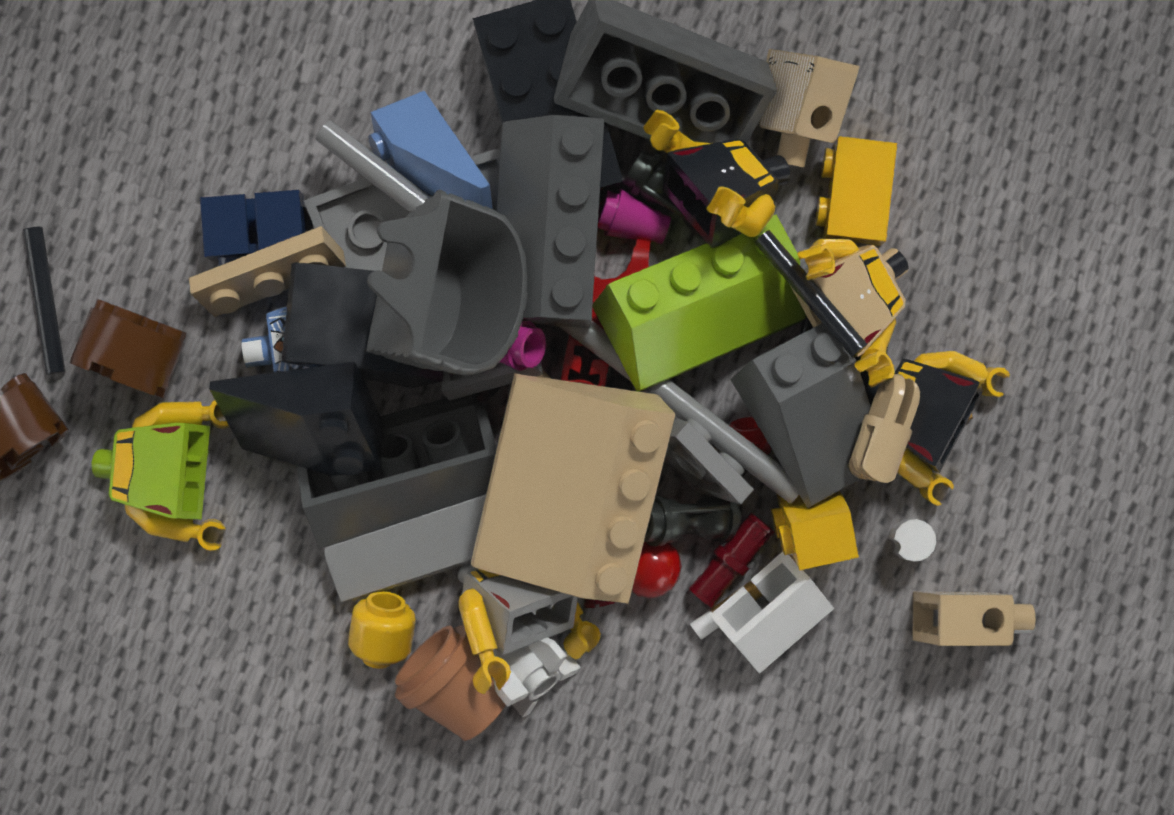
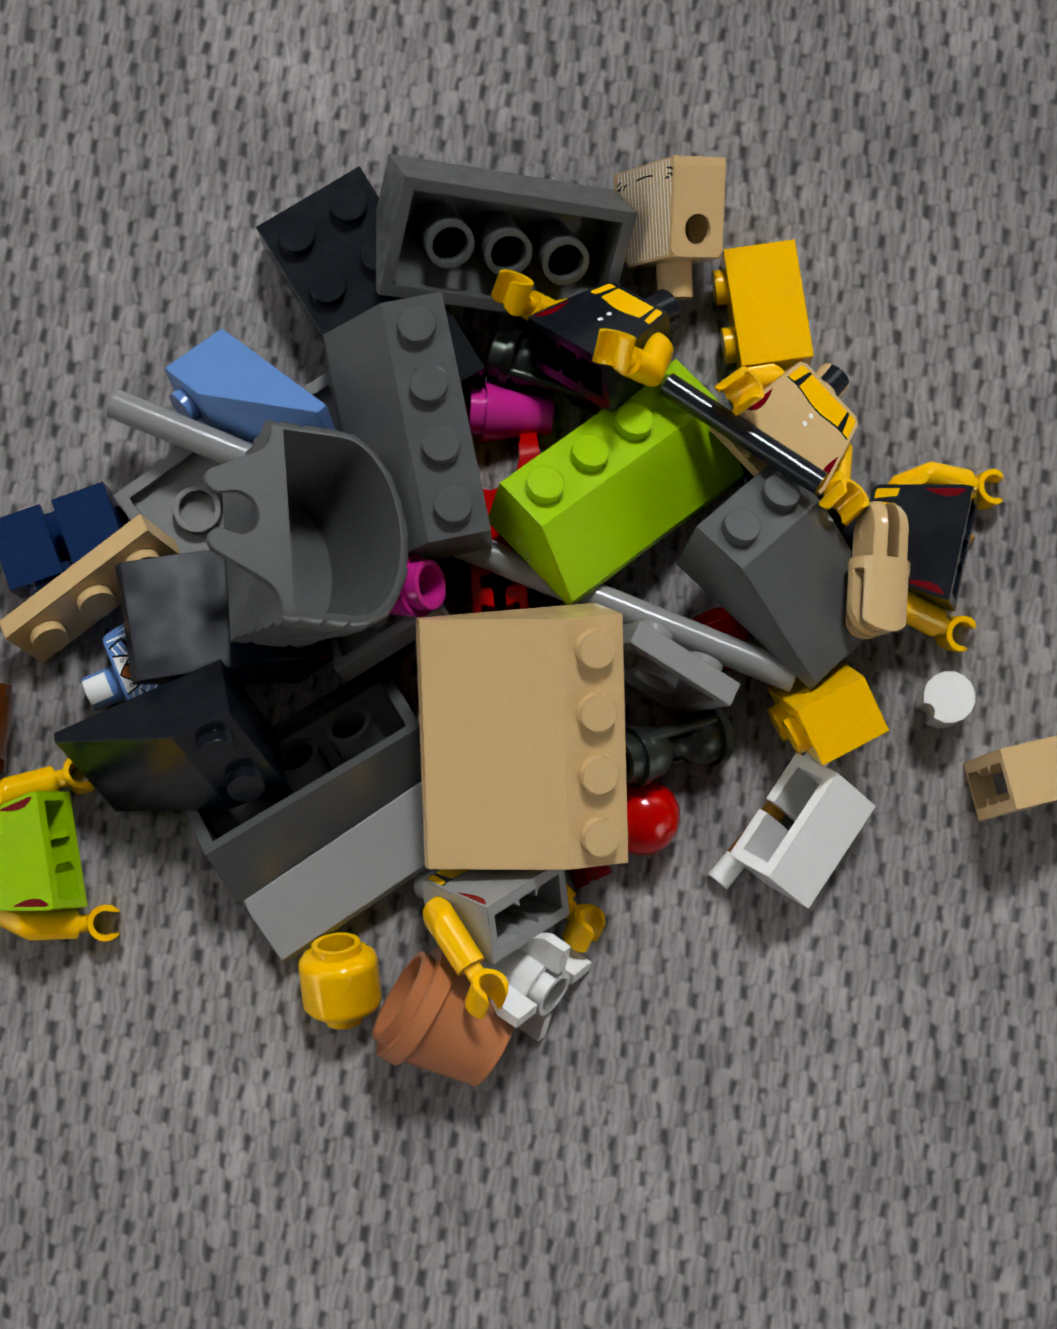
camera: 10 degrees left, 5 degrees down
dark red pin [688,512,775,608] -> none

